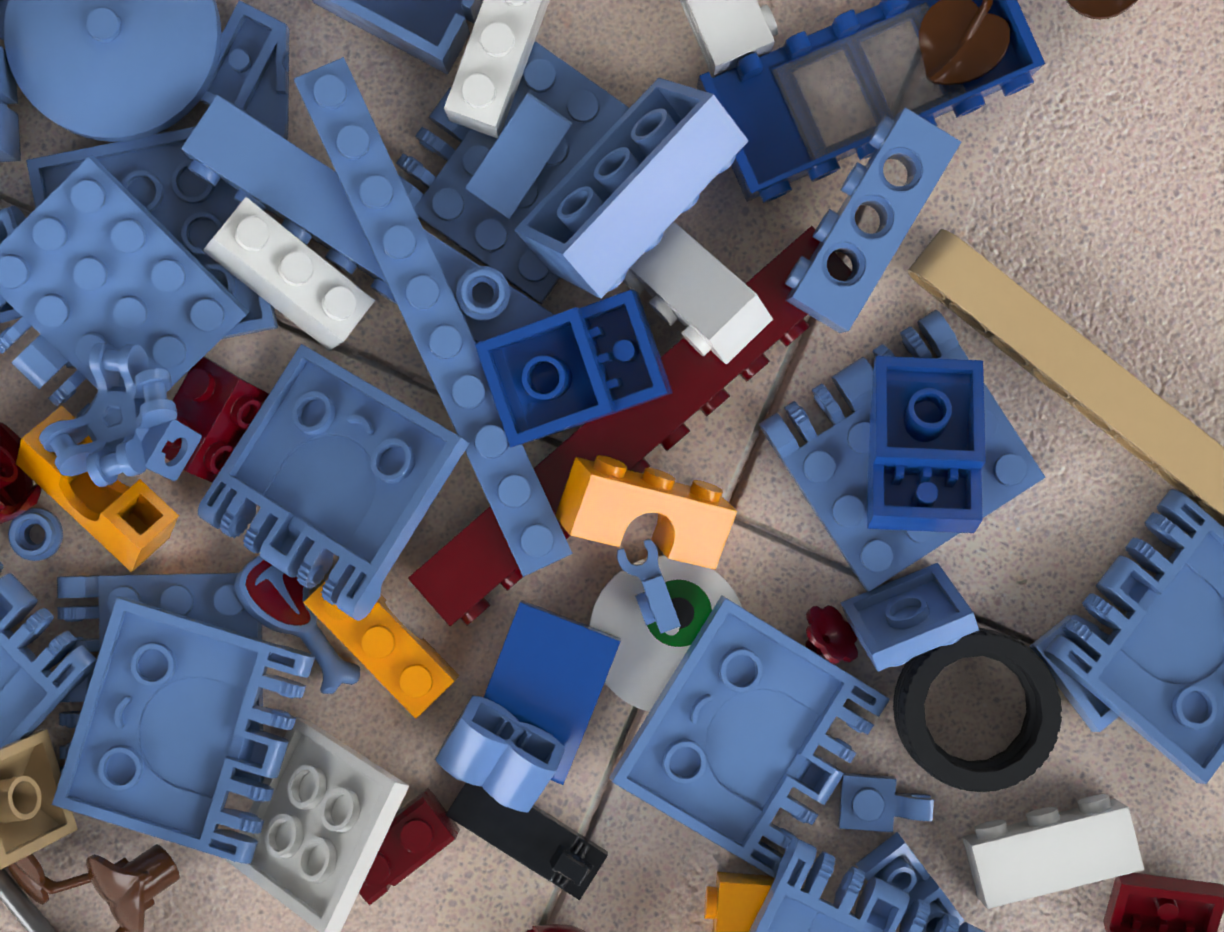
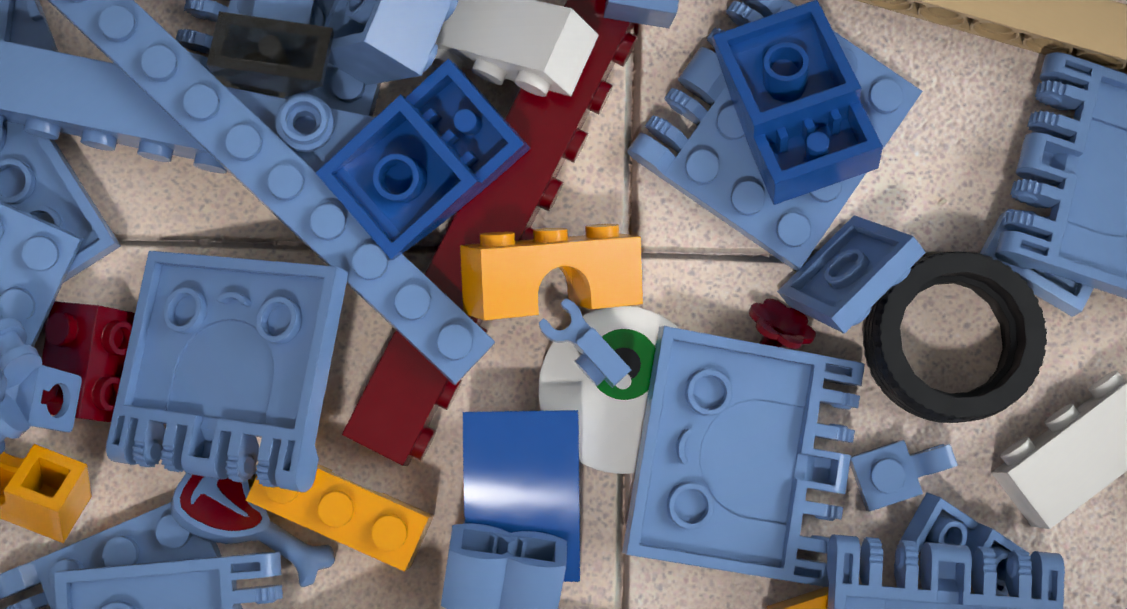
camera: 25 degrees left, 5 degrees down
white brick [202,197,375,351] -> none
none -> clear smoke slope [206,11,334,98]

